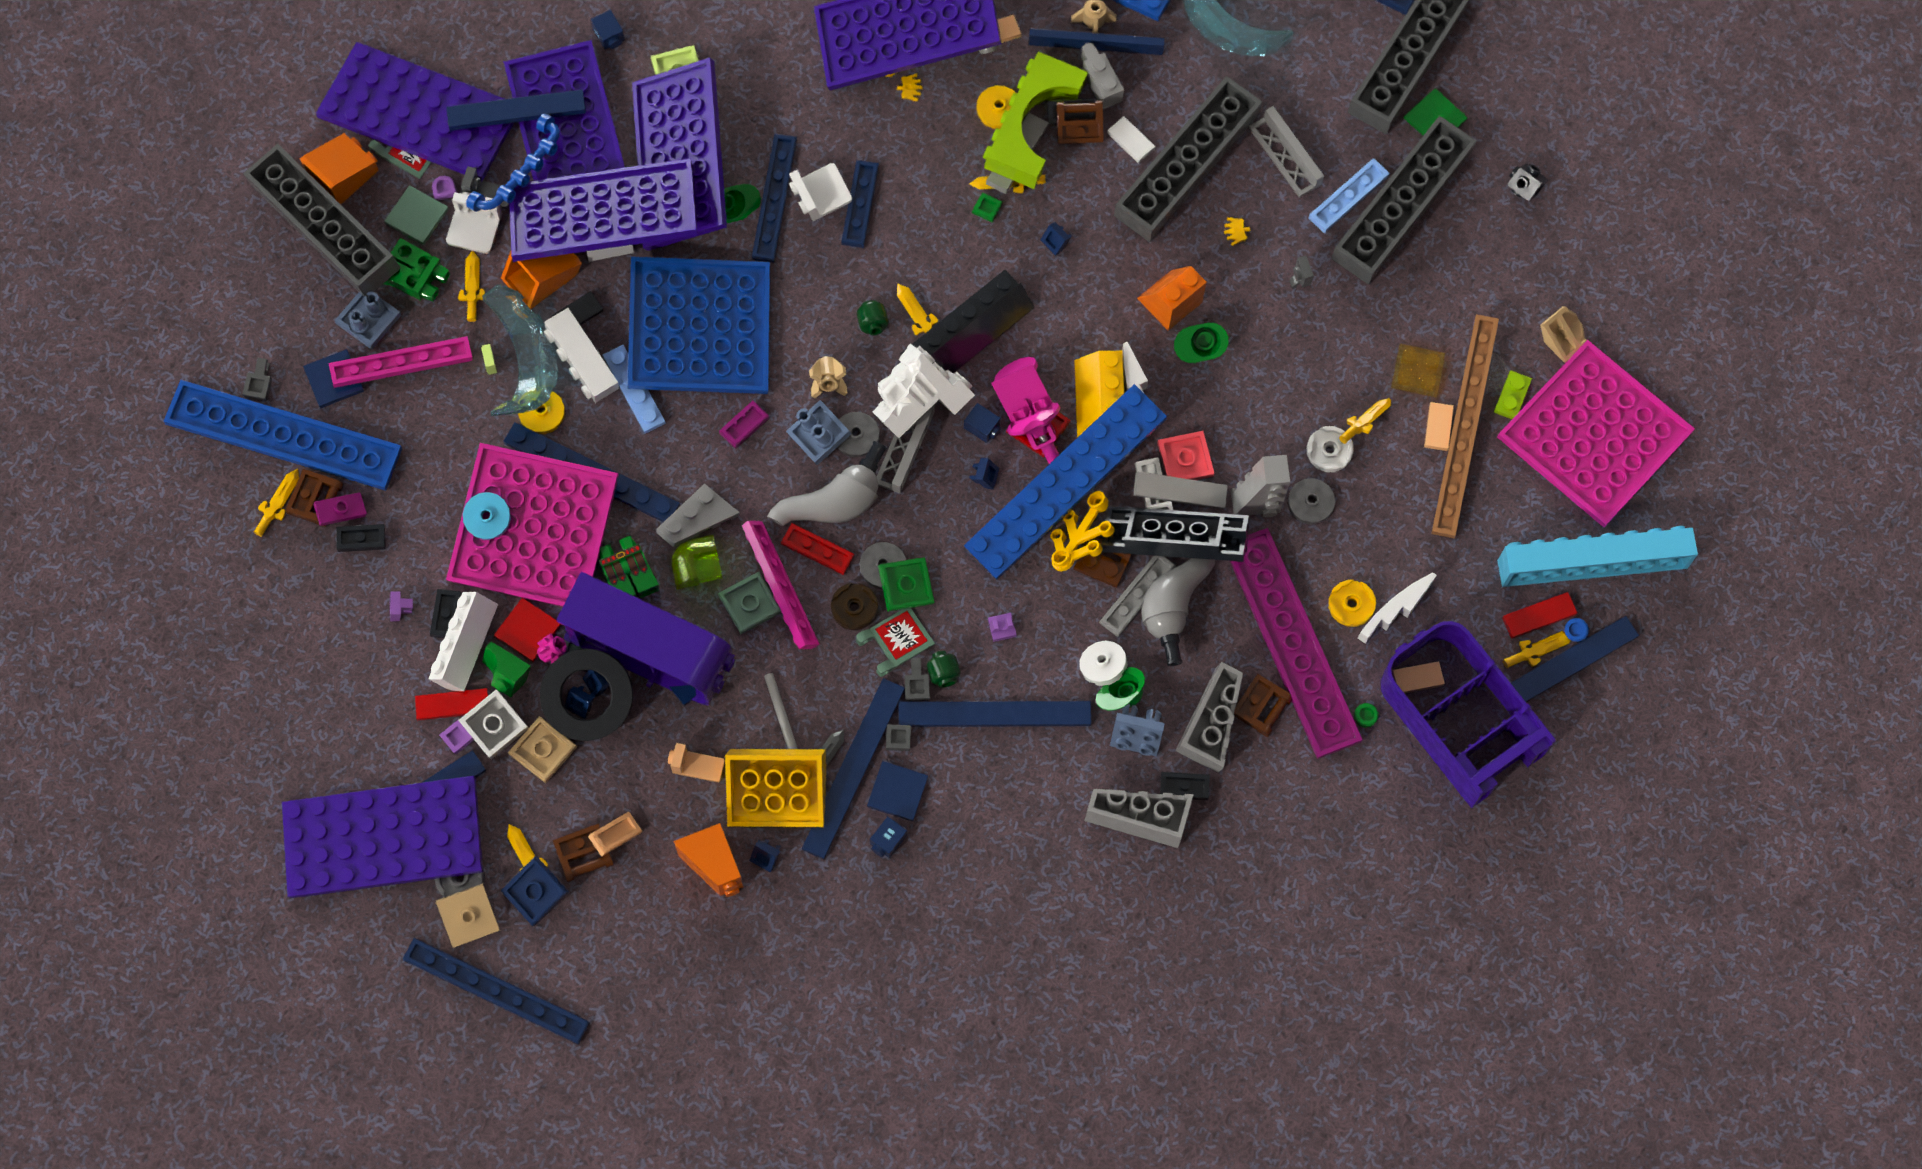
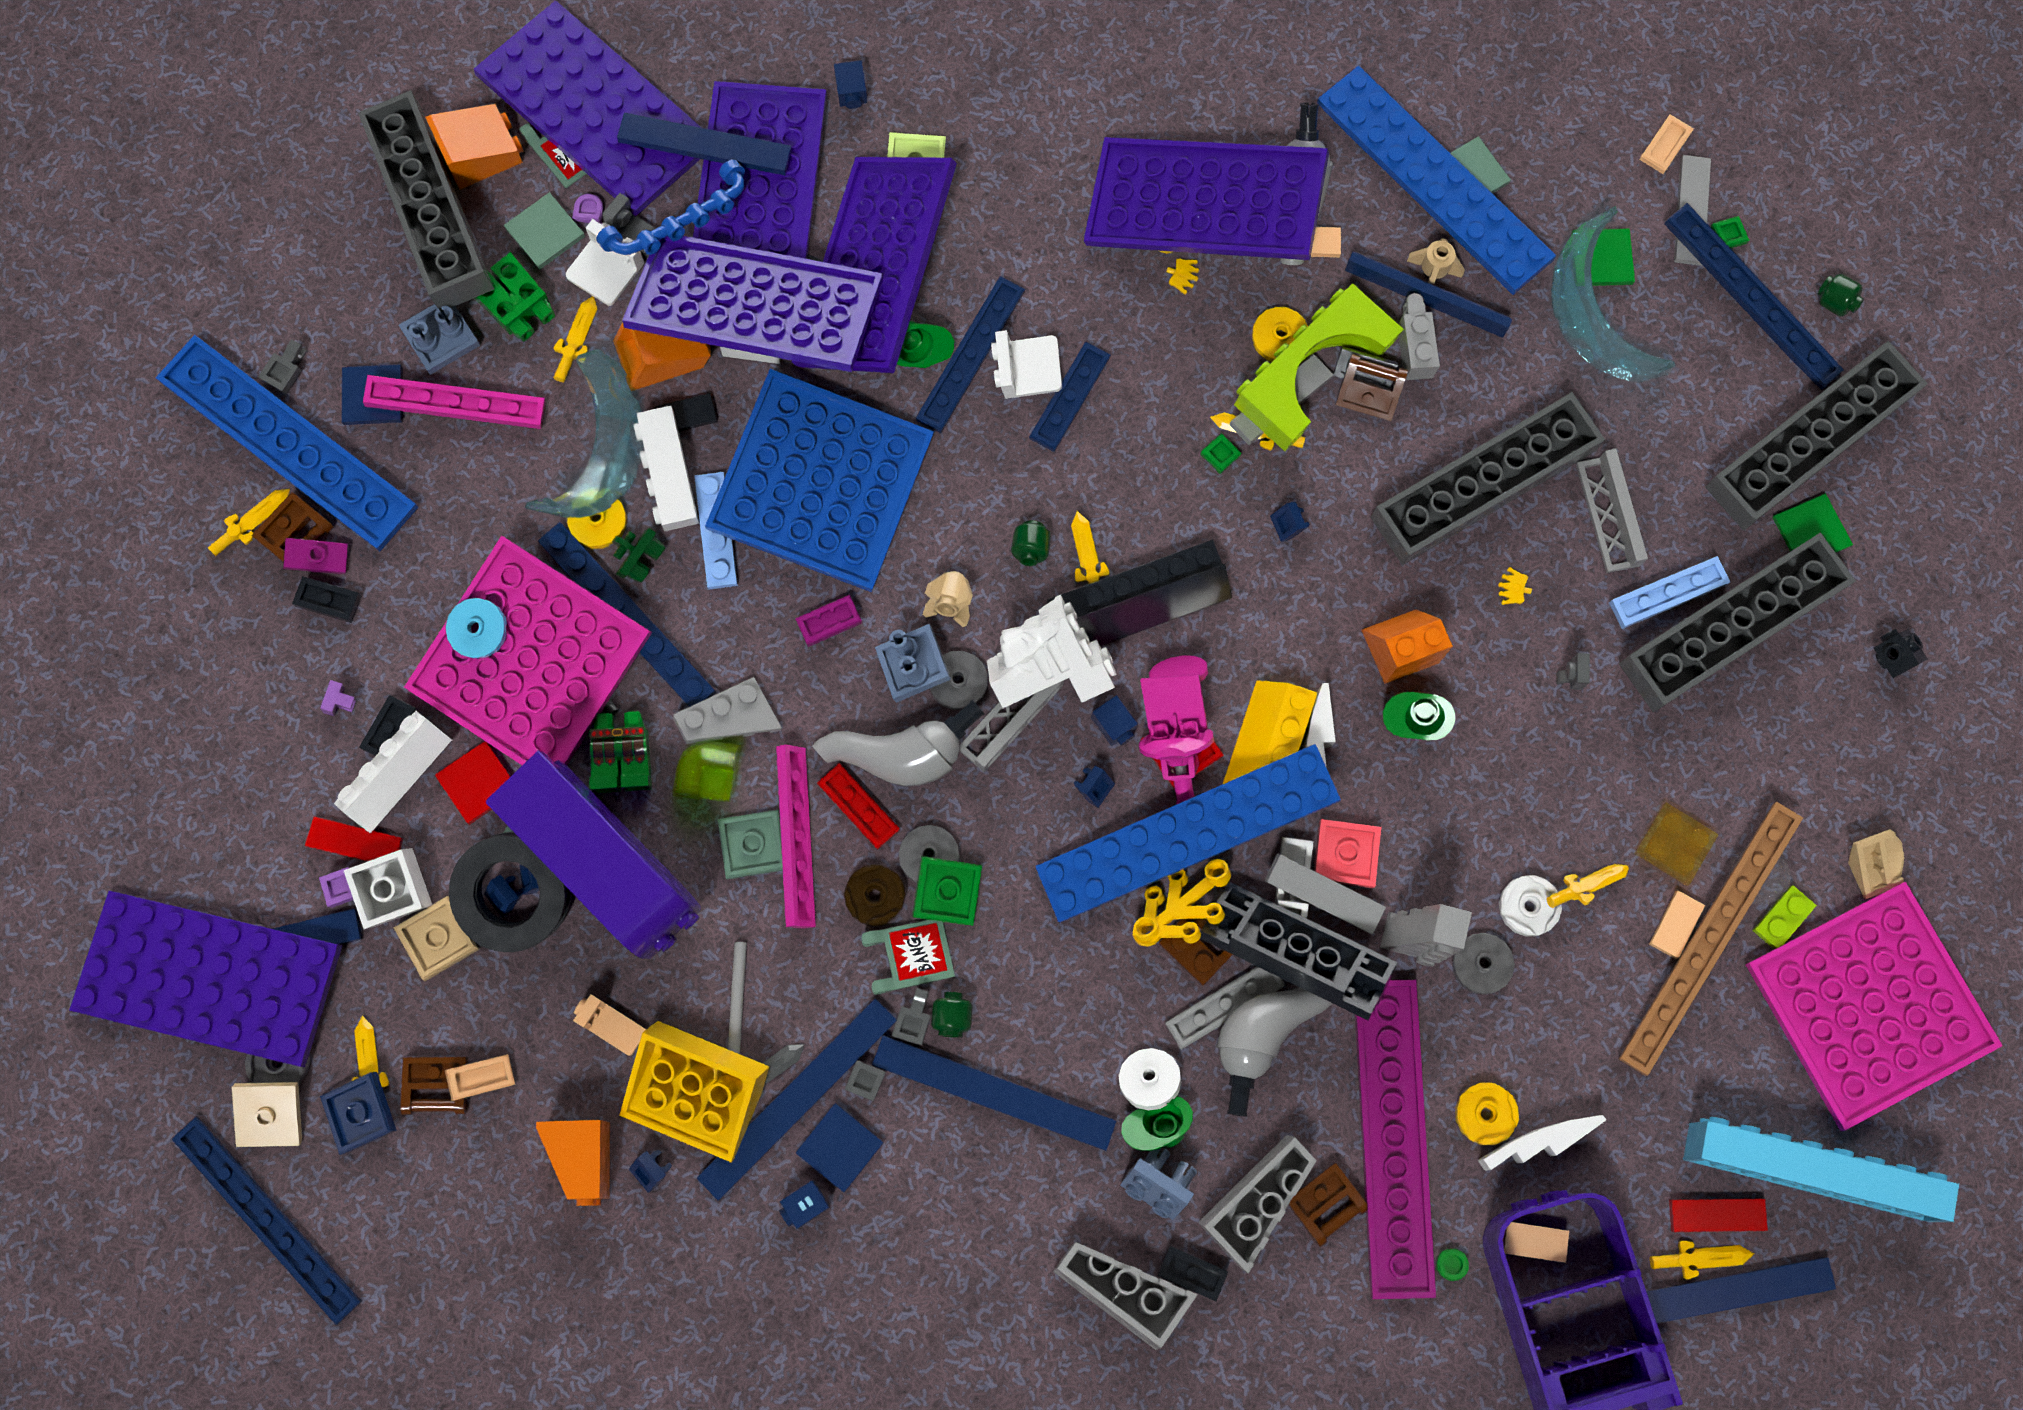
camera: 20 degrees right, 5 degrees up
yellowish green tile [481,344,497,375] -> none
green arch [482,641,531,698] -> none
dark pink gear [537,634,567,663] -> none
medium lavender tile [988,613,1017,642] -> none
white tile [1107,116,1155,163] -> none
blue tile [1565,618,1589,642] -> none
none -> dark green hips [612,528,666,583]

